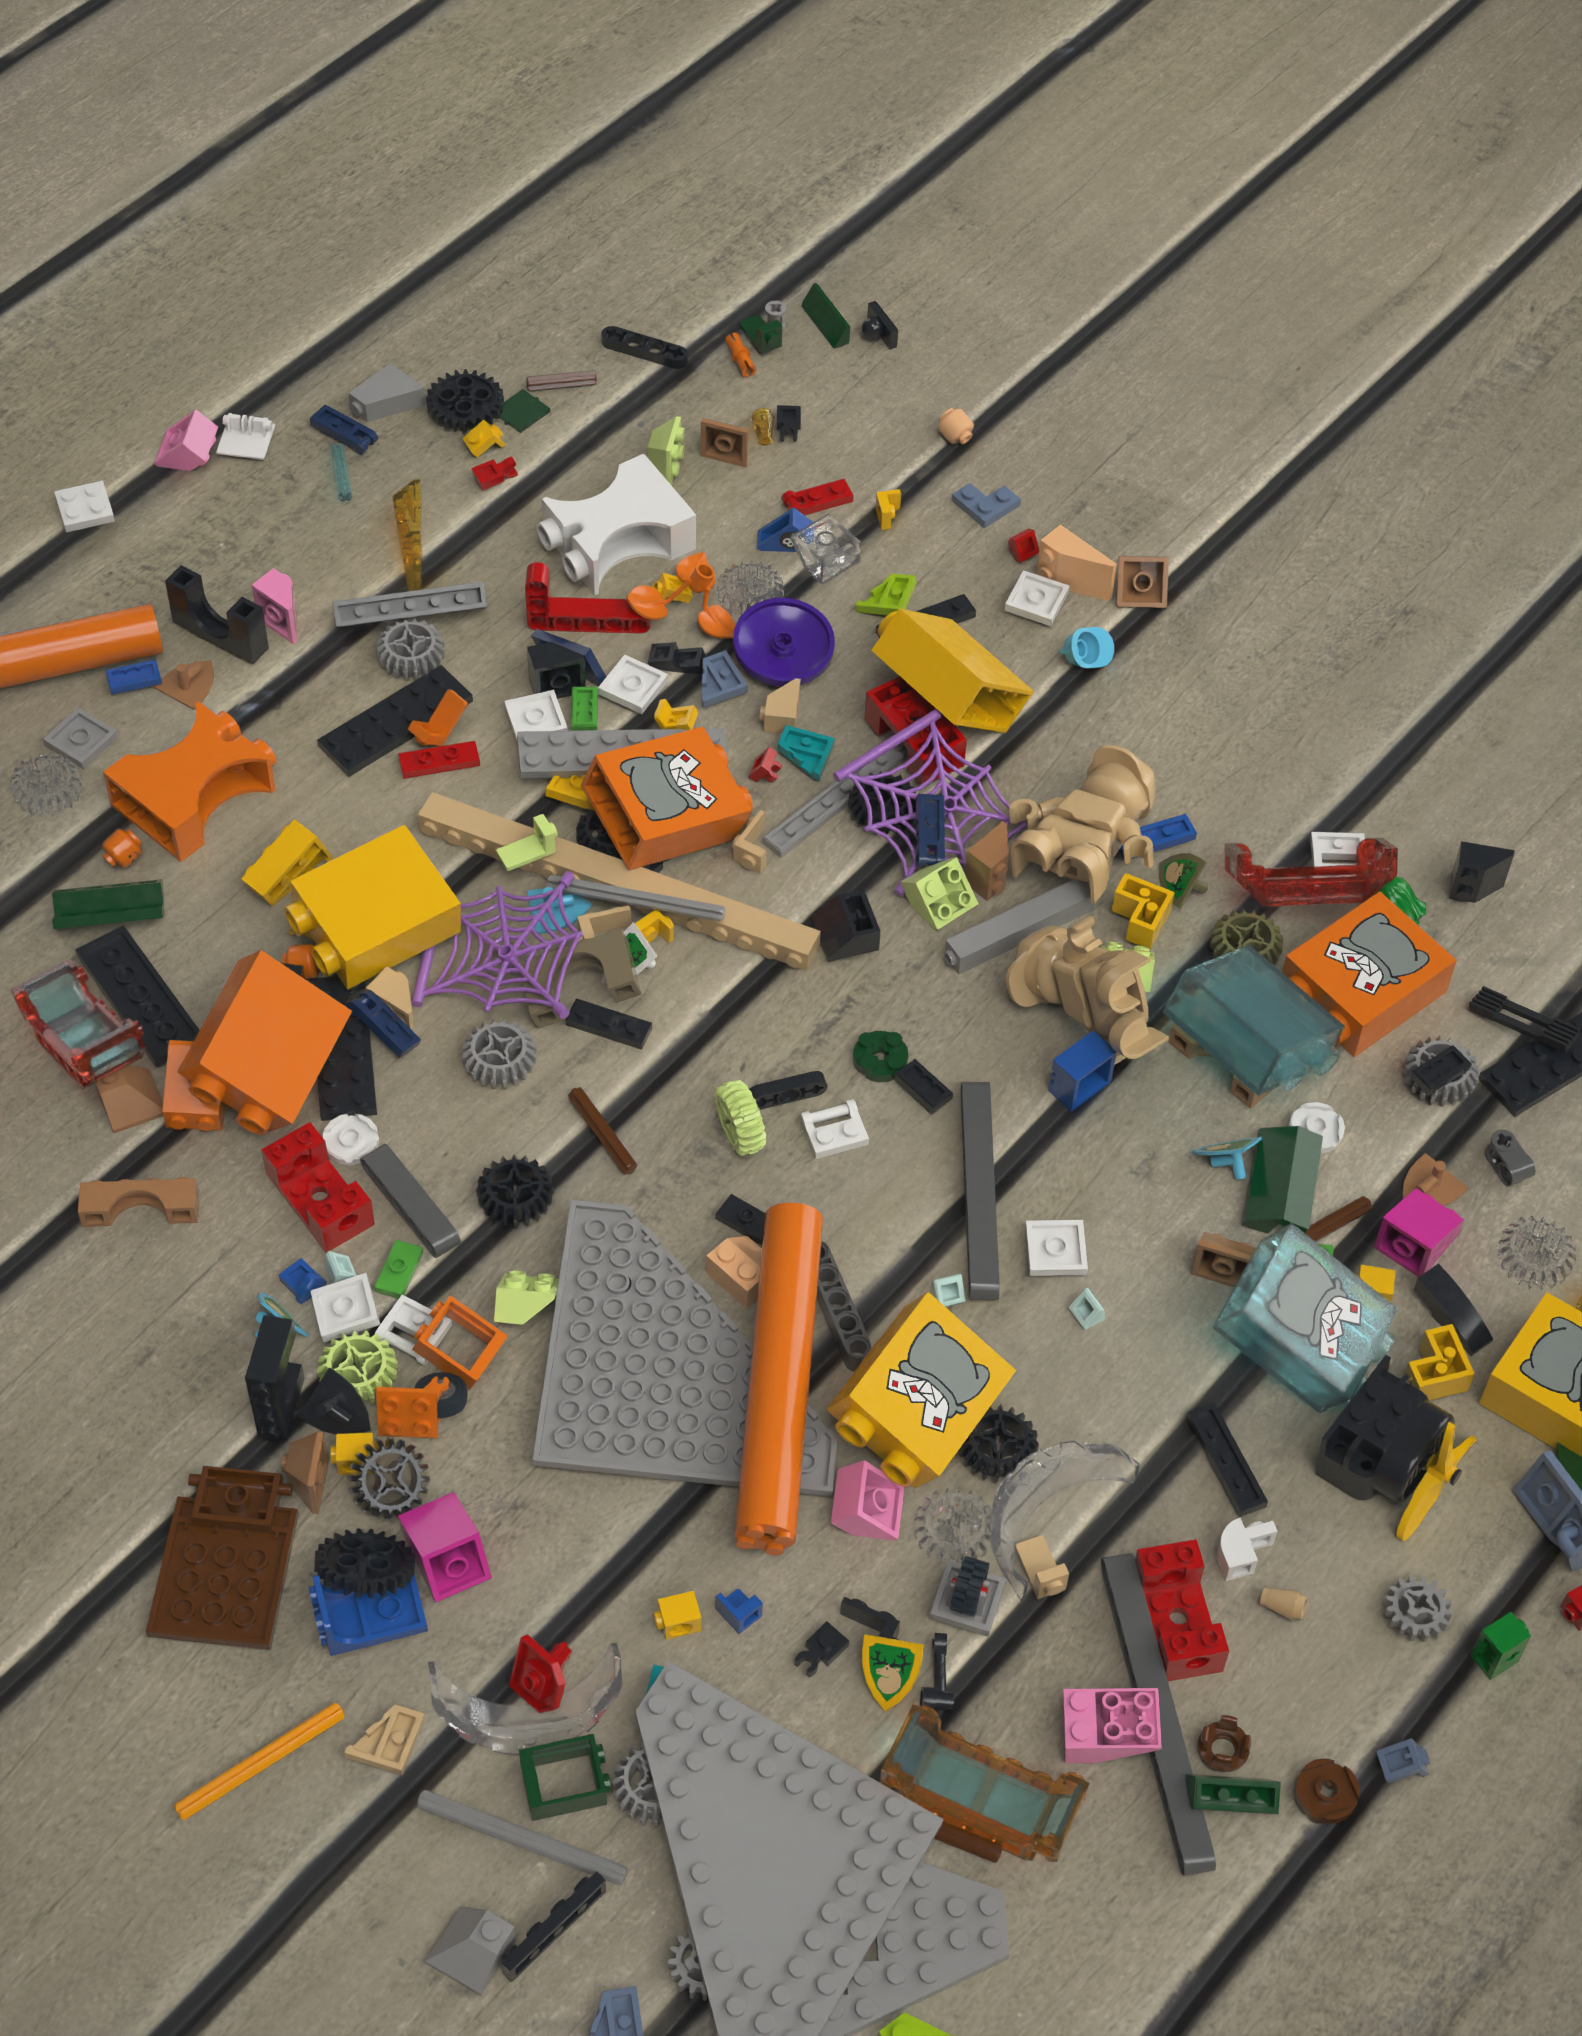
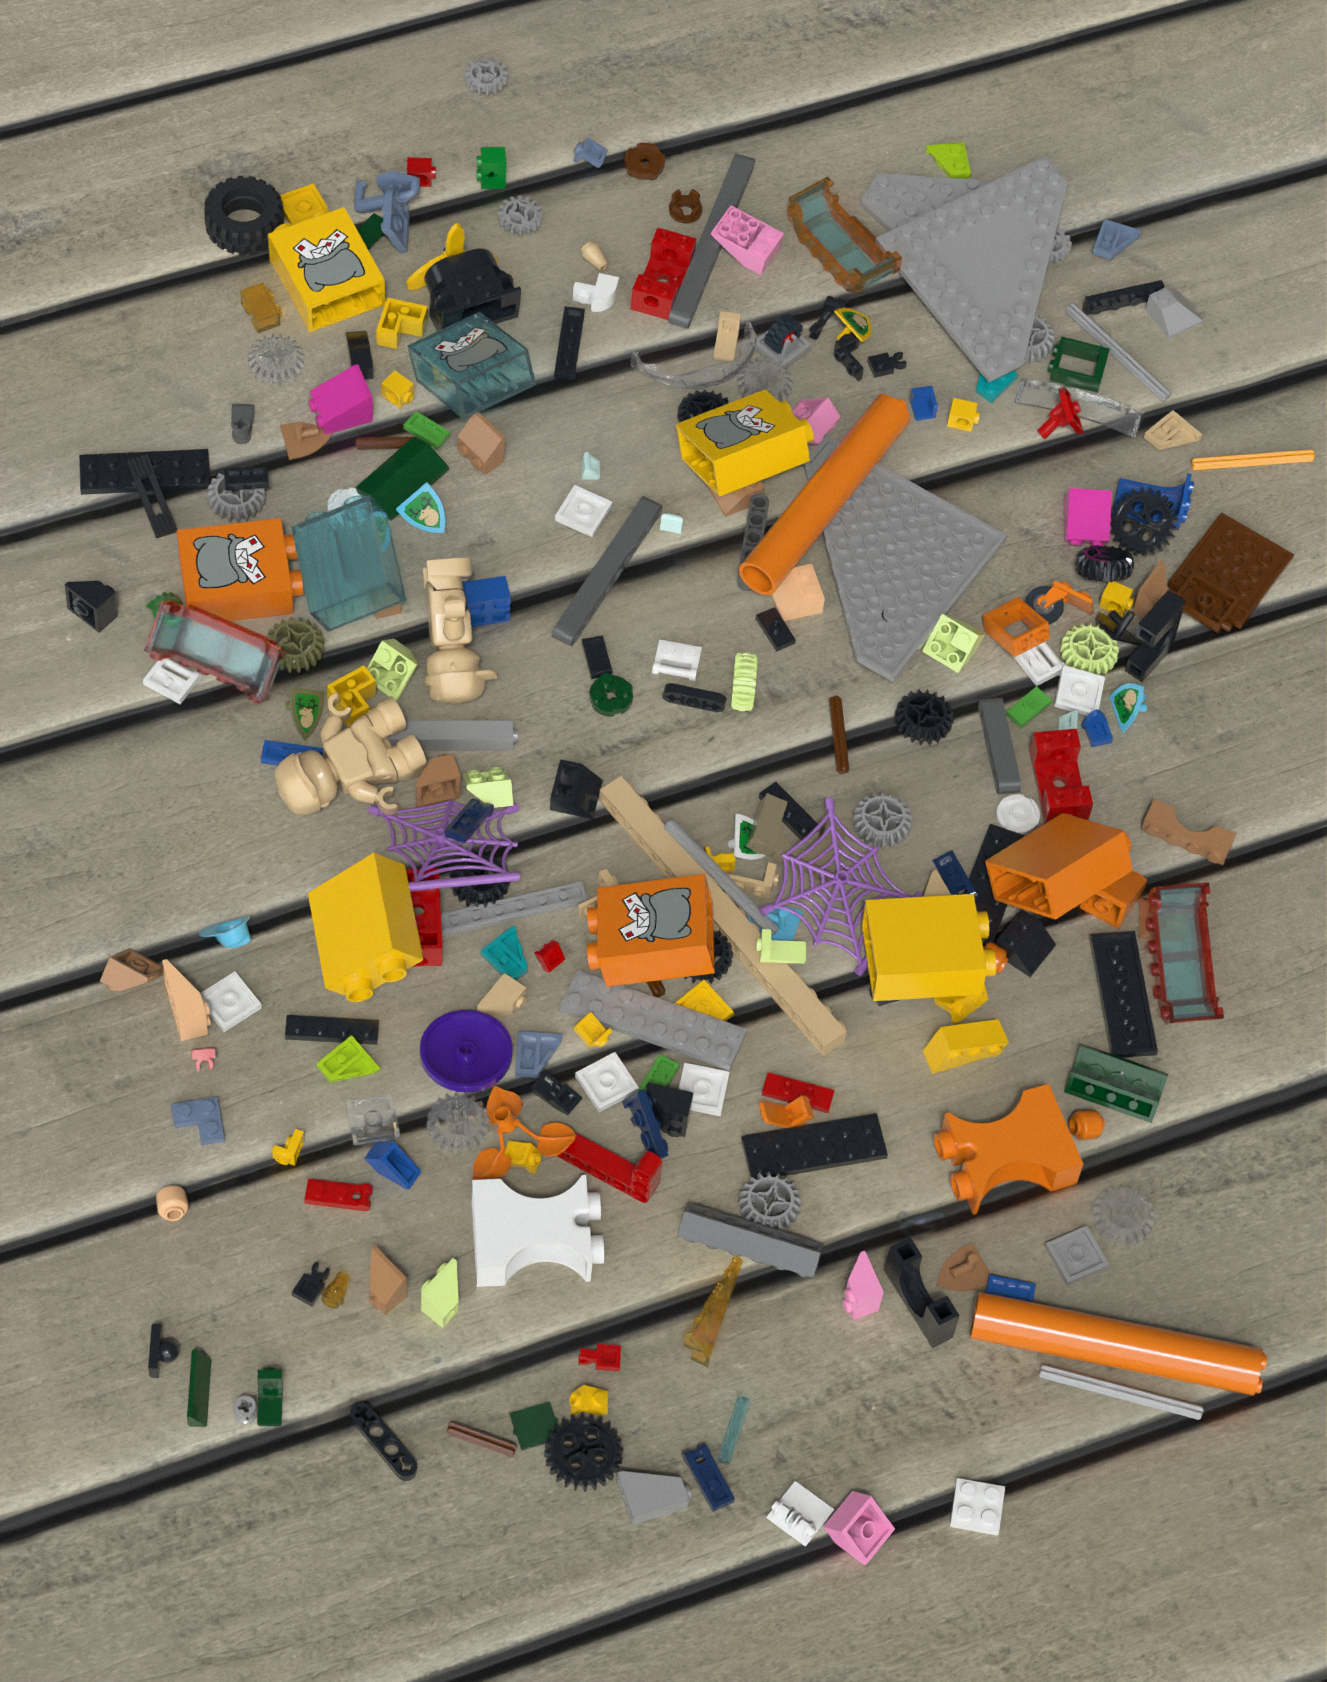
camera: 155 degrees left, 5 degrees up
orange pin [725,333,756,377] -> none
dark green slope [1186,1774,1281,1814] -> none

